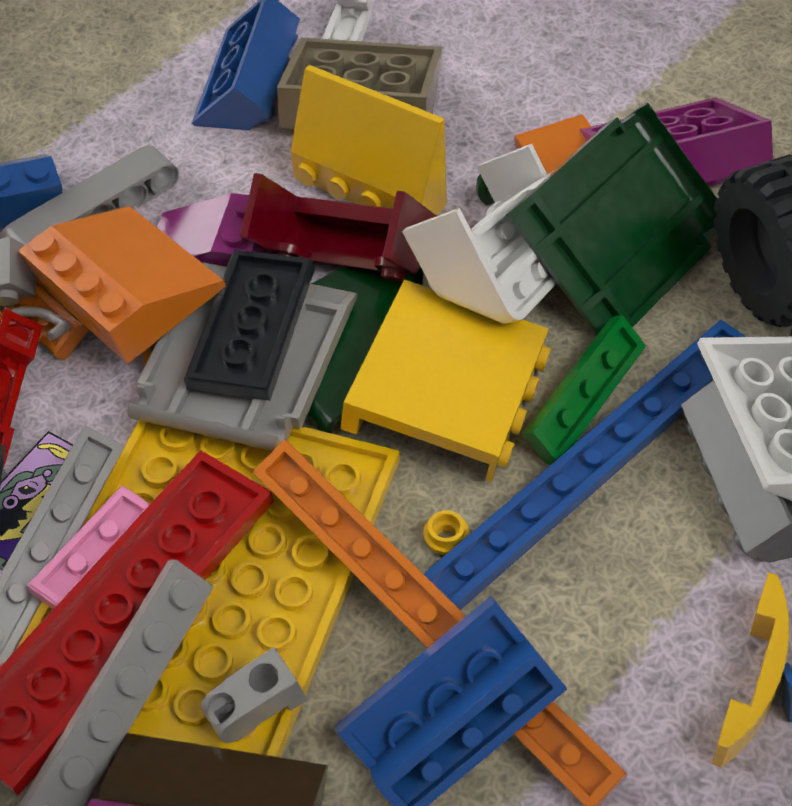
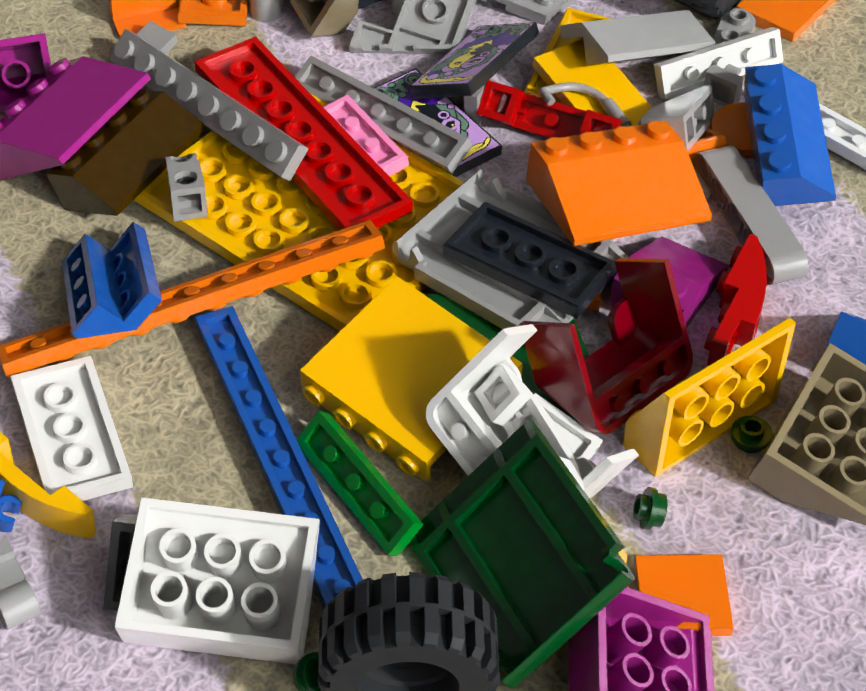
camera: 105 degrees right, 5 degrees down
yellow plate [423,510,470,555] -> none
none -> white plate [11,356,133,501]
none -> red slope [704,233,767,366]

